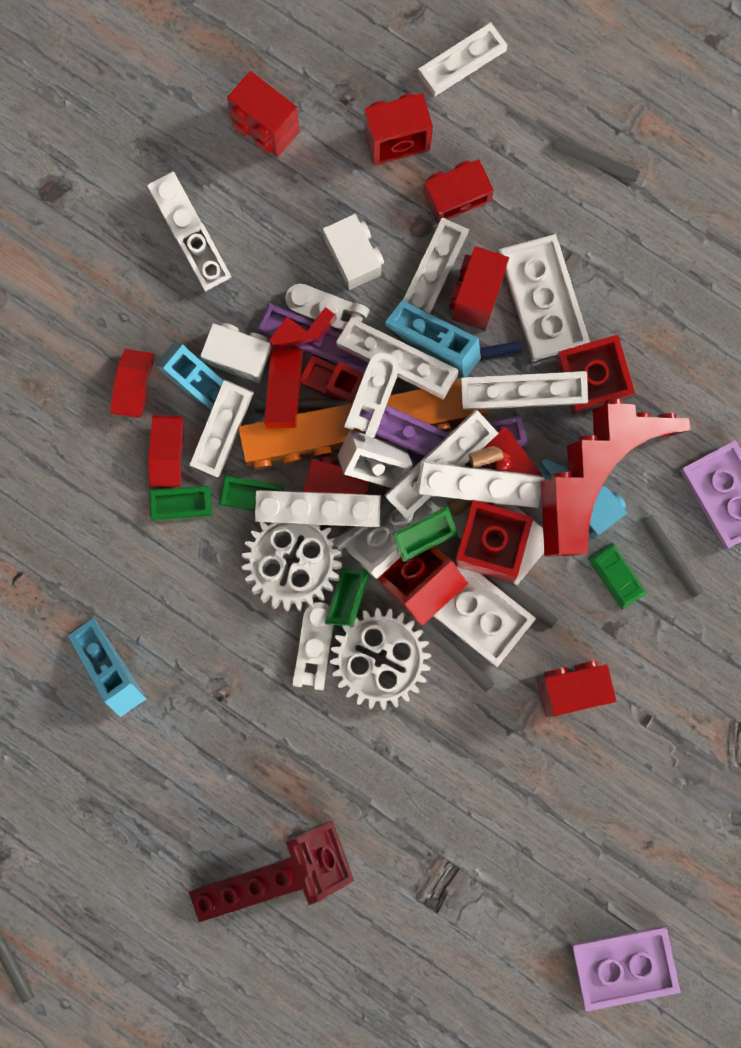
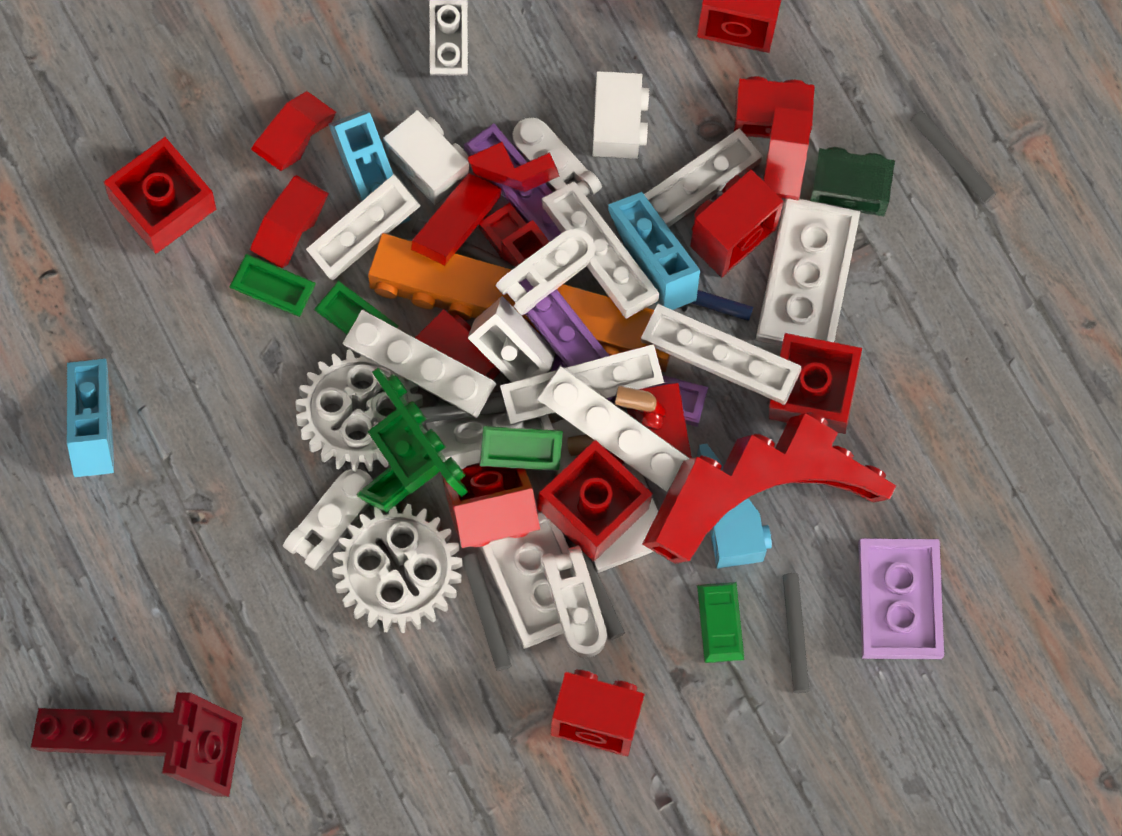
camera: 25 degrees right, 10 degrees down
none -> red brick [103,137,217,254]
none -> green bracket [367,367,468,497]
none -> white plate [540,545,607,658]
none -> red slope [763,106,813,200]
none -> clear green brick [810,147,895,217]

